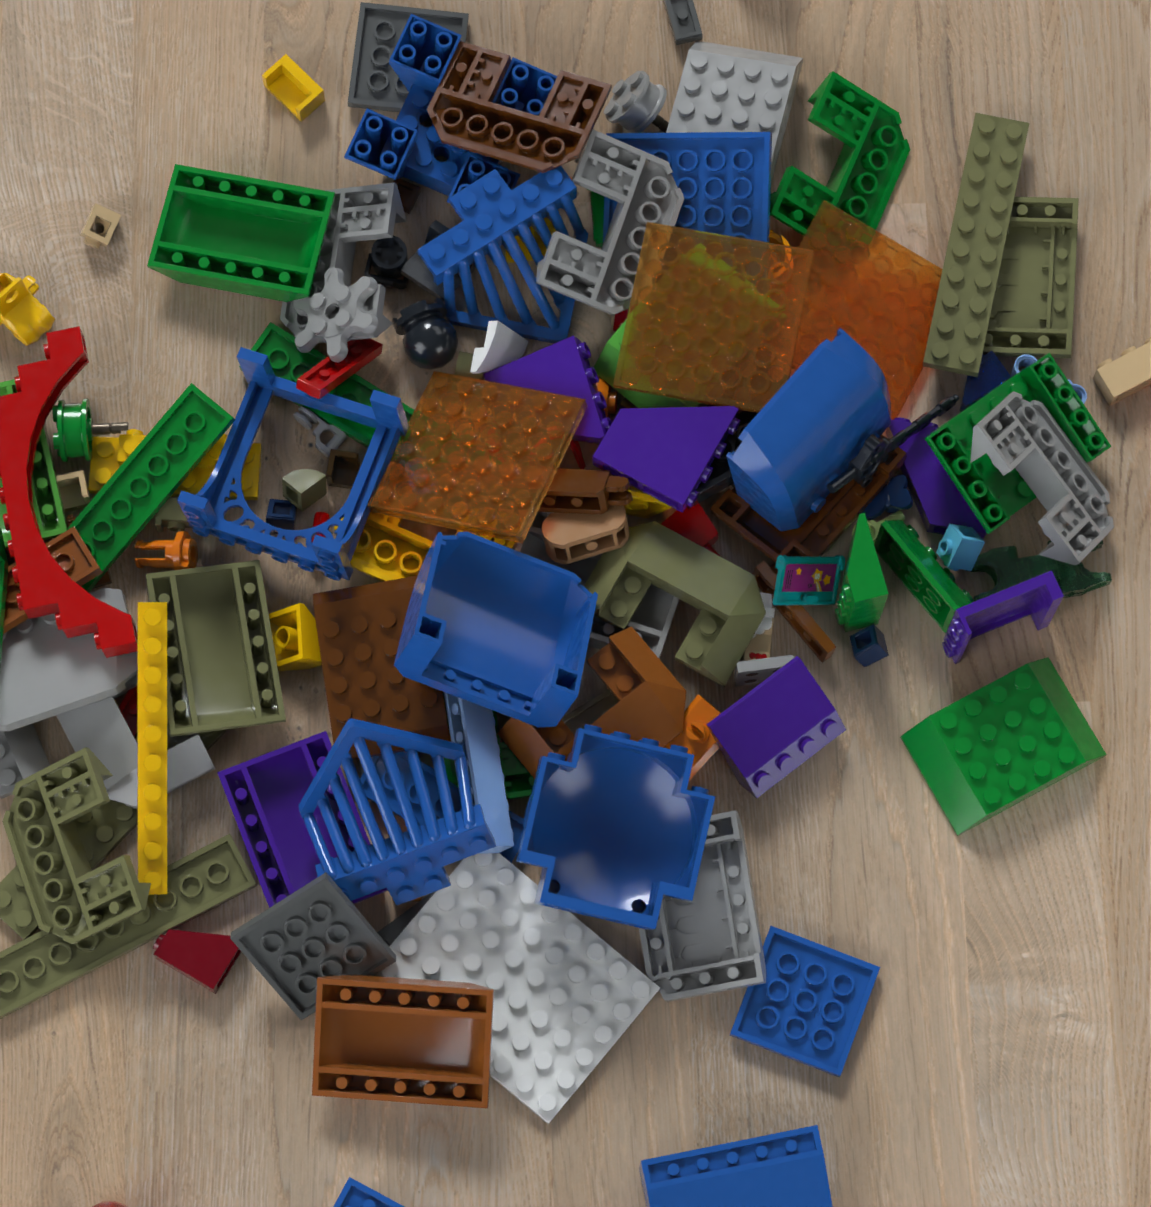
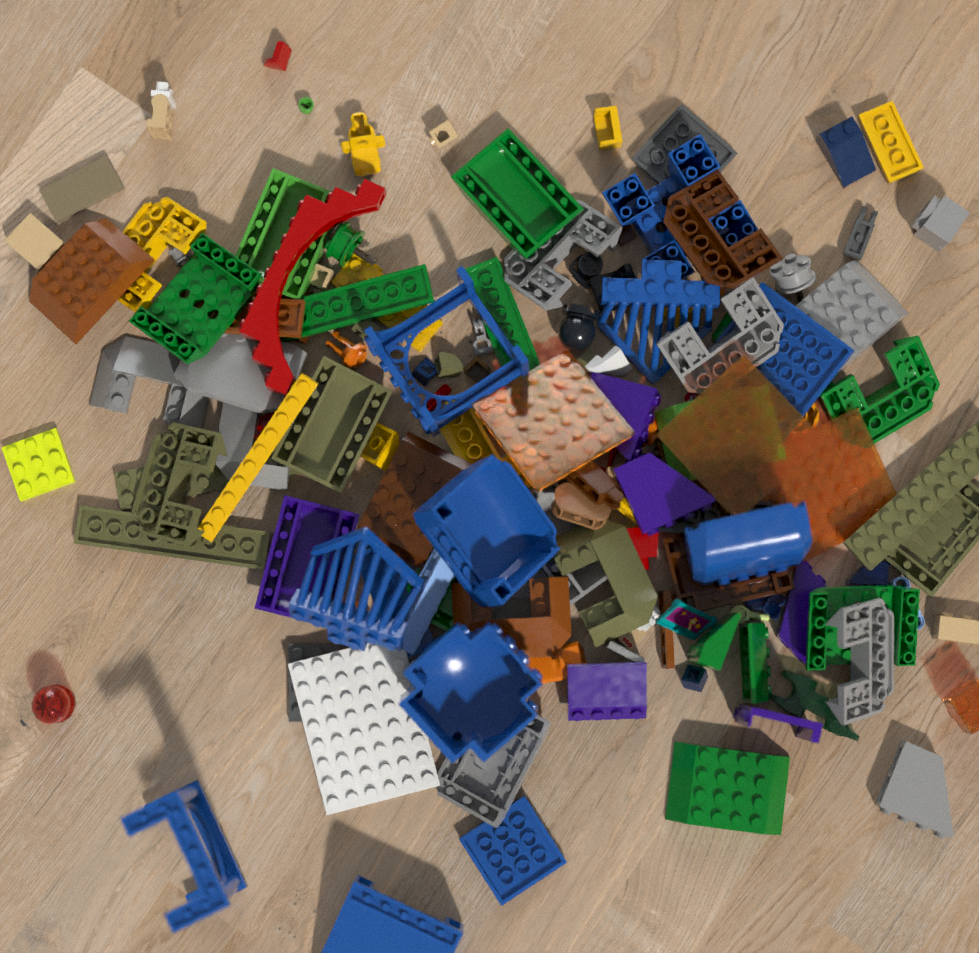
camera: 35 degrees right, 10 degrees up
dark red slope [153,929,242,994] -> none
dark grey plate [230,872,396,1020] -> none
light grey plate [293,267,379,362] -> none
red plate [296,338,383,399] -> none
dark orange slope [312,975,494,1109] -> none
black bar [827,394,959,494] -> none
medium azure brick [936,524,985,571] -> none

